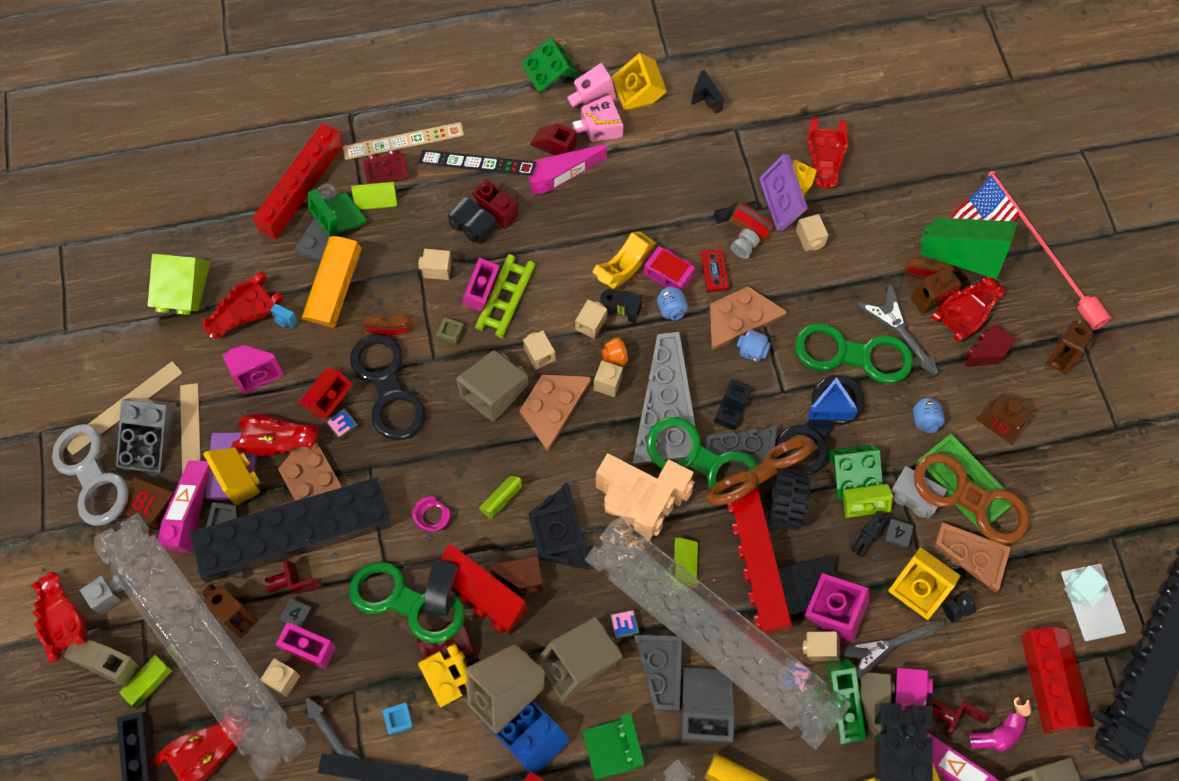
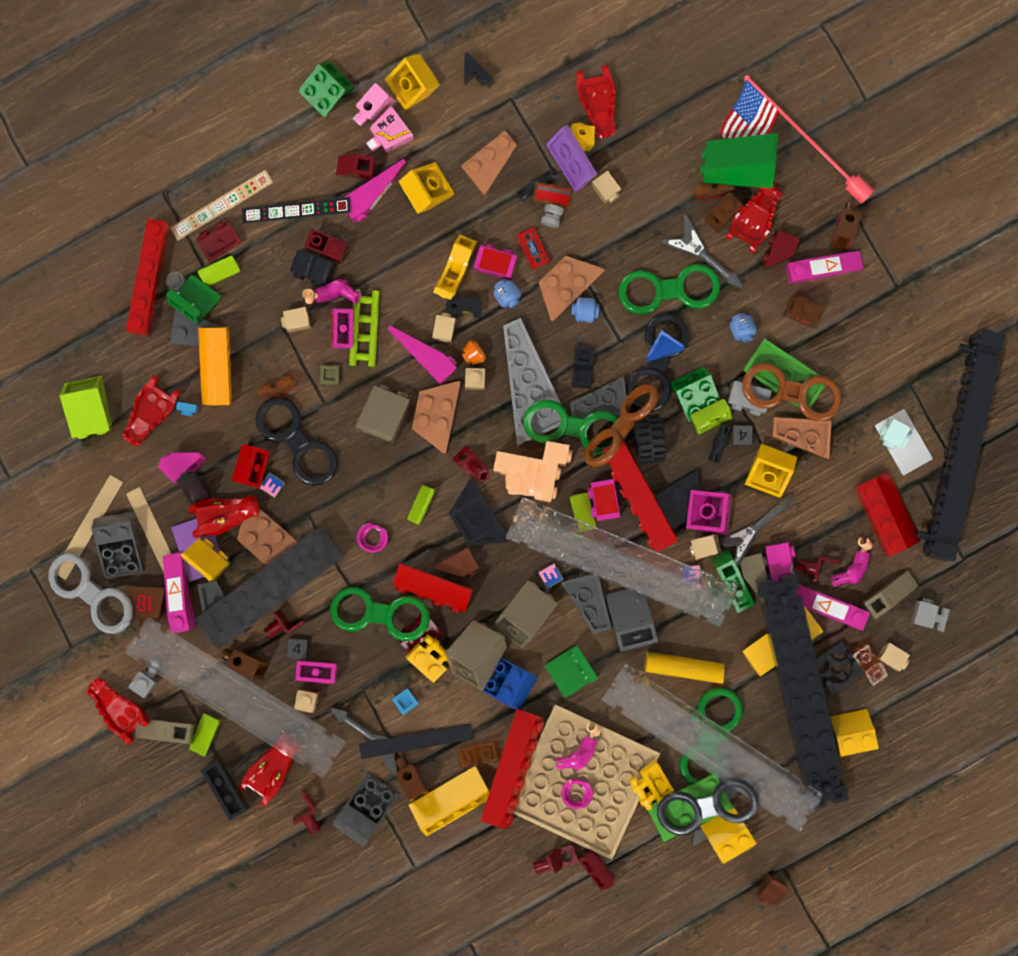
camera: 15 degrees left, 20 degrees up
black slope [424,560,459,616] -> none
tan brick [523,331,555,370] -> none
black wheel [942,591,976,623] -> none
none -> black slope [176,471,211,504]
none -> dark pink arm [302,279,362,304]
none -> dark pink slope [387,326,457,385]
none -> yellow slope [398,162,455,214]
none -> dark red bracket [452,446,489,482]
none -> nougat wing [461,131,517,196]
none -> red brick [587,479,620,521]
none -> dark pink slope [785,251,864,285]

